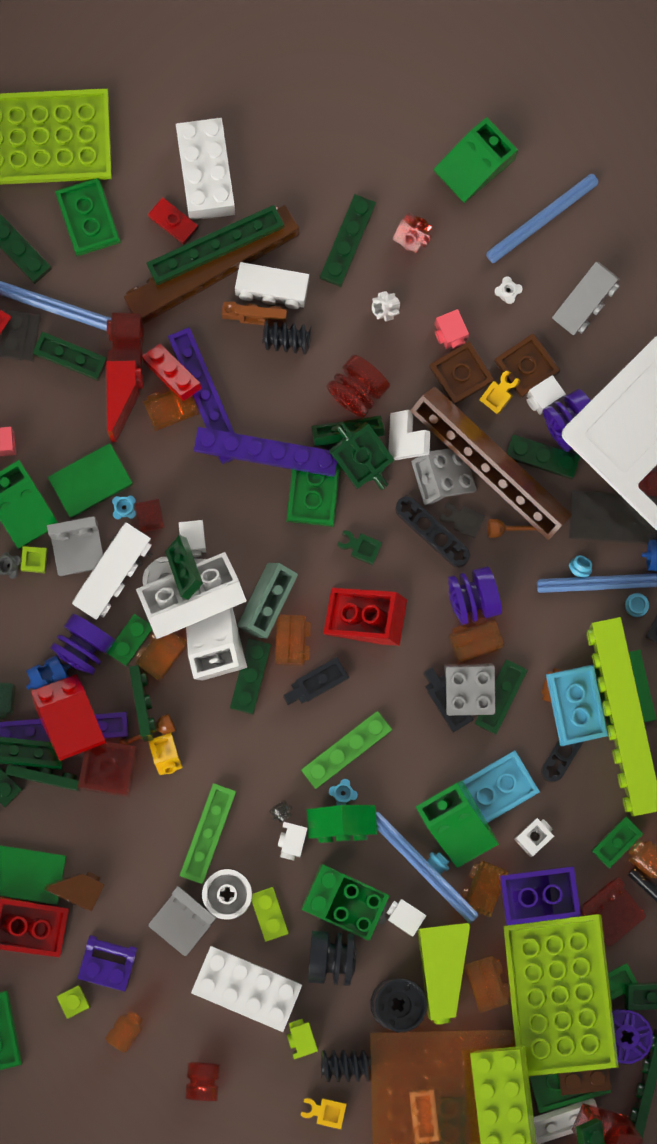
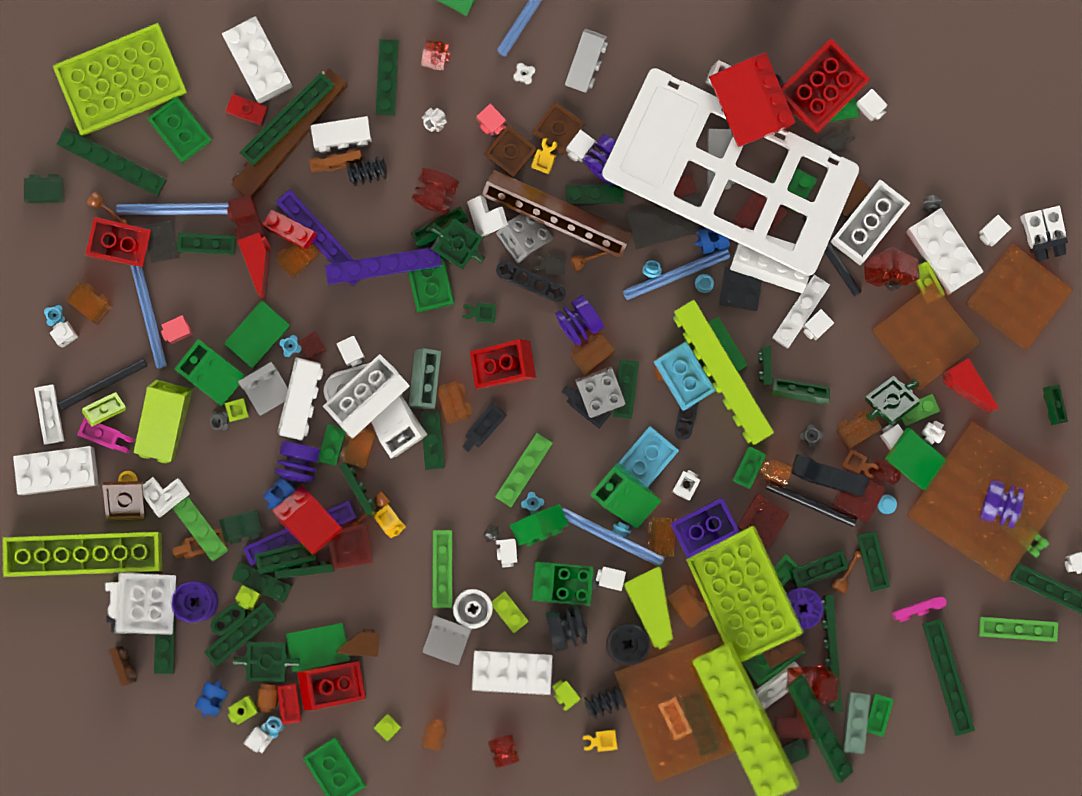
camera: 15 degrees left, 5 degrees up
dark purple plate [78,935,138,992] -> none
dark green plate [165,535,203,600] -> none

